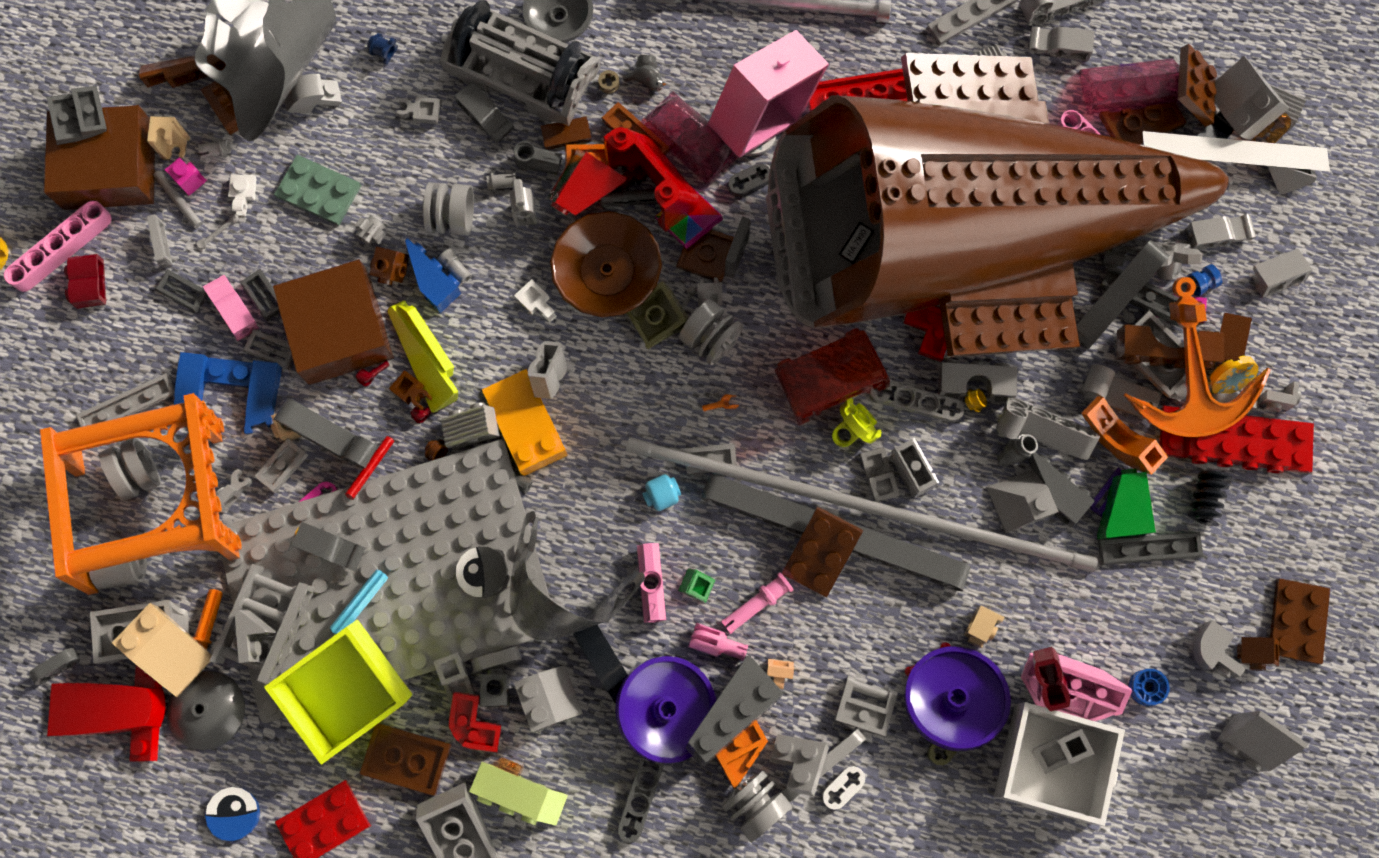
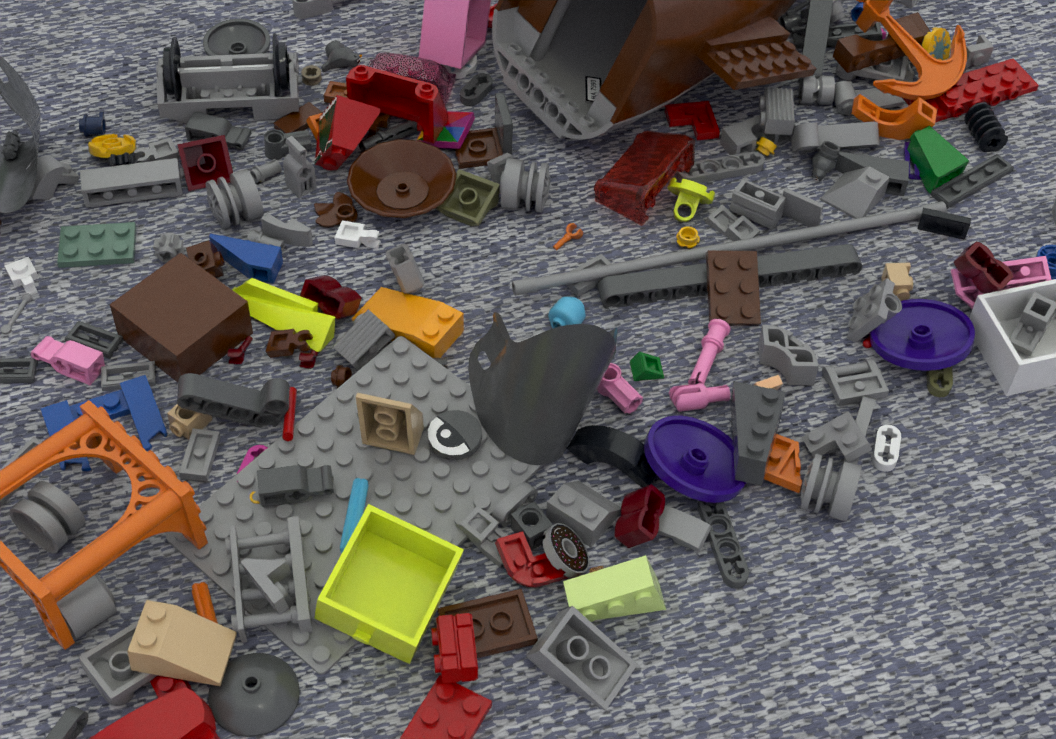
camera: 35 degrees left, 25 degrees down
none -> light grey brick [80,158,183,208]
none -> yellow tile [88,134,137,158]
none -> black plate [109,152,136,167]
none -> dark red slope [177,135,233,191]
none -> light grey slope [261,213,313,247]
none -> dark red brick [300,275,362,319]
none -> reddish brown plate [314,192,358,227]
none -> tan slope [356,393,424,455]
none -> red brick [431,613,478,684]
none -> tile [543,523,590,578]
none -> dark red brick [615,484,665,548]
none -> light grey slope [657,505,712,551]
none -> yellow plate [676,226,700,248]
none -> light grey brick [758,324,819,386]
none -> light grey brick [759,87,795,135]
none -> light grey piece [783,188,824,227]
none -> light grey wheel [798,75,835,105]
none -> light grey plate [847,278,902,342]
none -> black plate [917,208,971,240]

